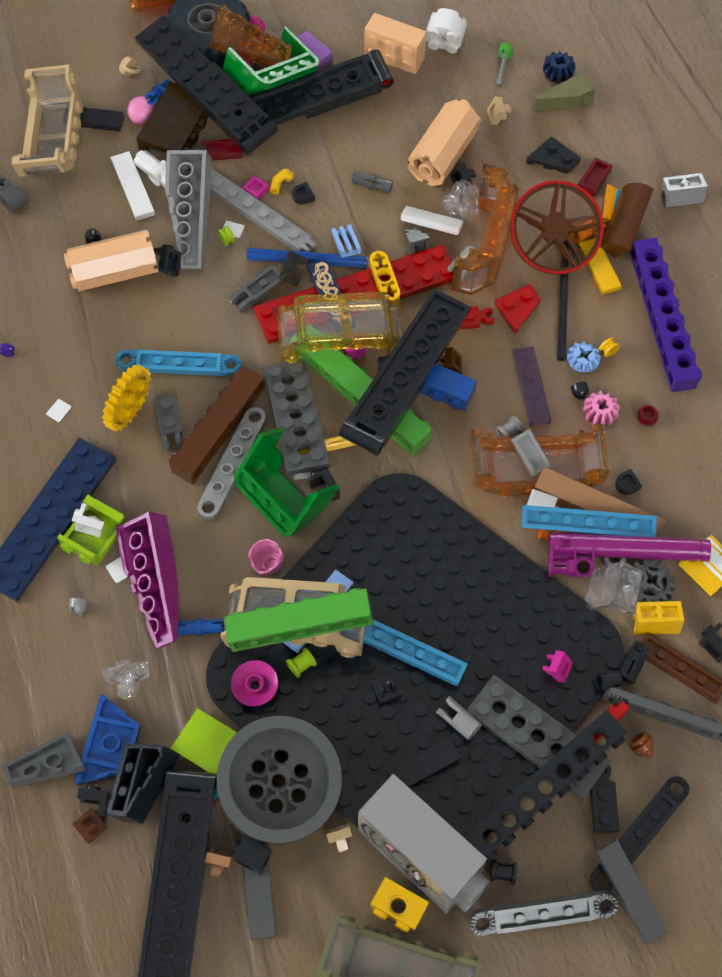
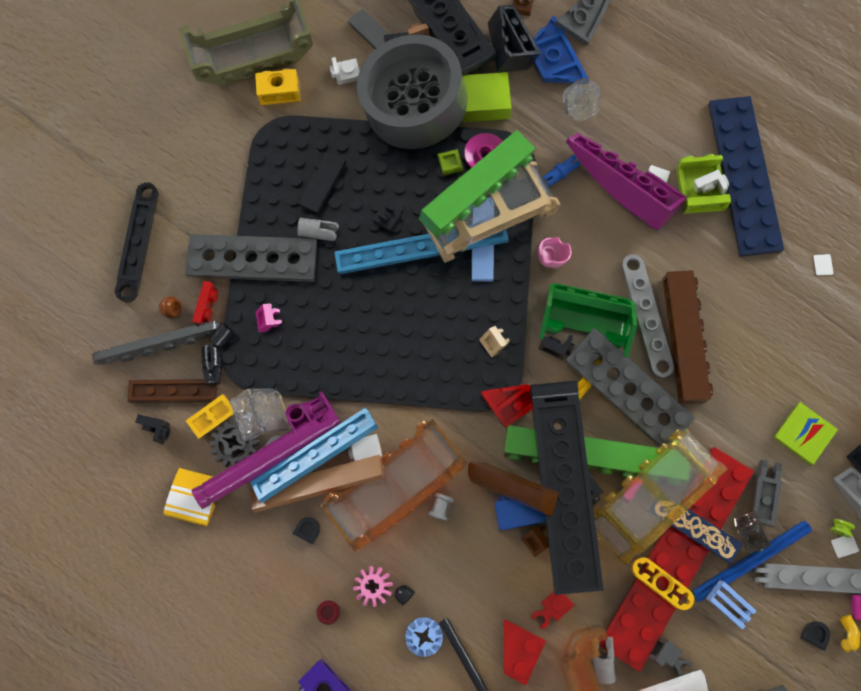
camera: 150 degrees right, 10 degrees up
light grey hinge [69,598,88,615] -> none
black bracket [77,785,111,820] -> none
yellow gear [102,364,152,432] -> none
dark azure plate [115,349,242,376] -> none
dark grey hinge [154,394,182,451] -> none
tan tile [324,824,352,853] -> none
light grey brick [358,774,489,914] -> none
black brick [463,709,627,863] -> none
plate [469,890,619,936] -> none
black bush [490,859,518,885] -> none
light grey tile [510,429,552,478] -> none
clear purple plate [513,346,551,427] -> none
black plate [590,765,619,832] -> none
dark grey tile [595,840,668,944] -> none
yellow bush [599,337,620,358] -> none
none -> white bracket [329,57,360,85]
none -> lime tile [438,149,463,176]
none -> reddish brown brick [468,462,559,515]
none -> tan tile [479,326,510,357]
none -> red wing [480,384,532,428]
none -> lime tile [773,402,838,466]

